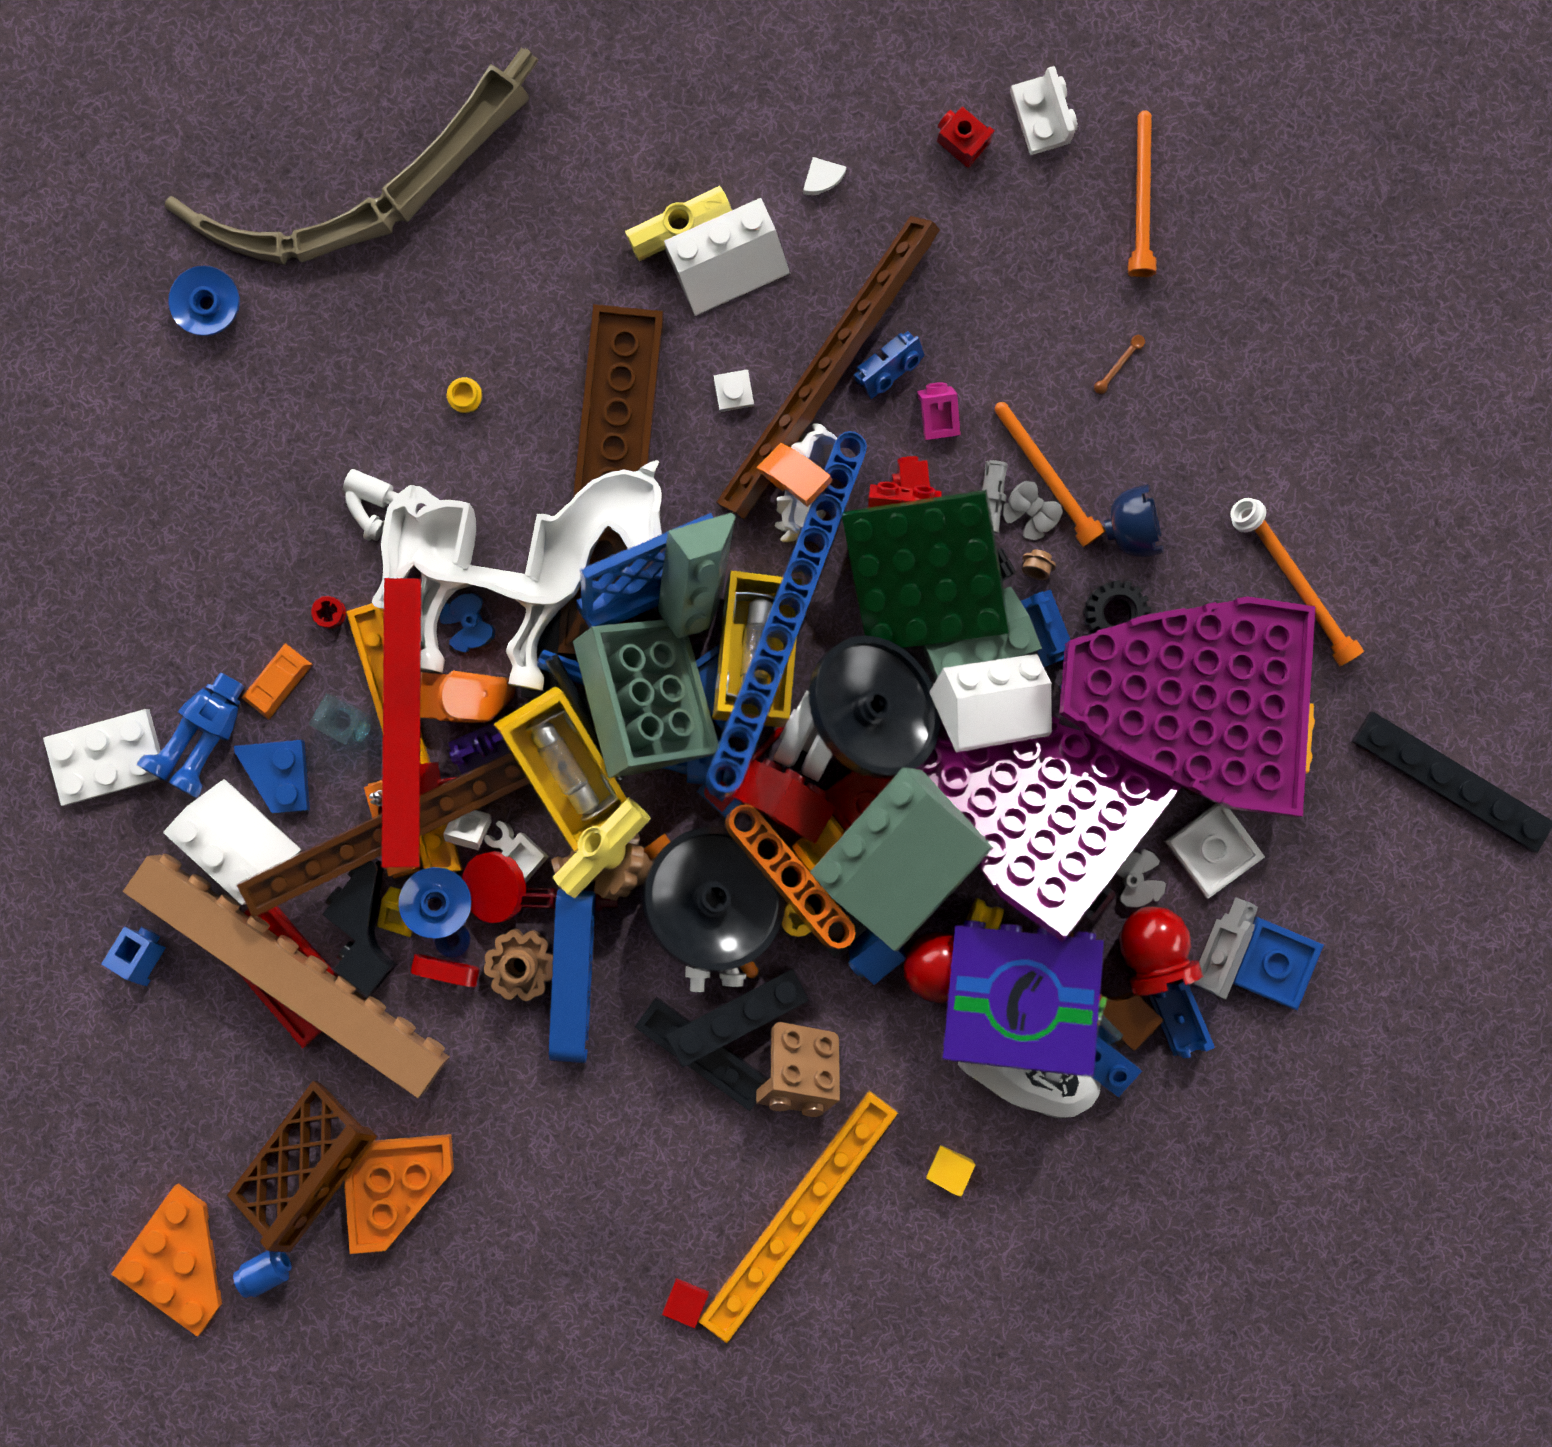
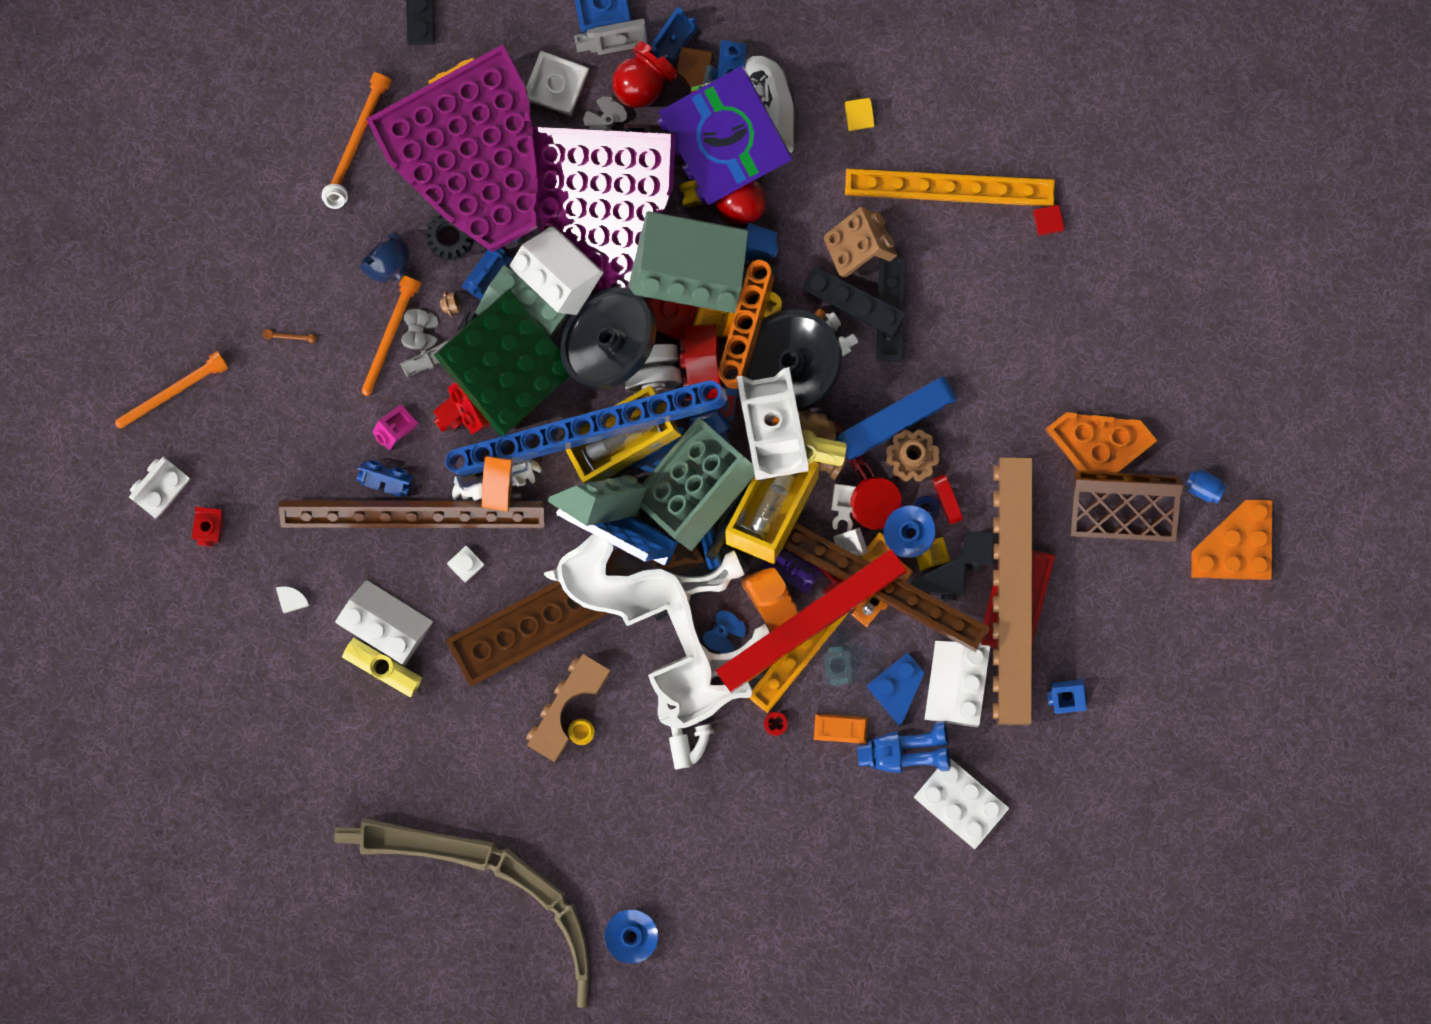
camera: 125 degrees left, 5 degrees down
none -> medium nougat arch [526,654,611,763]
none -> white piece [737,367,808,480]

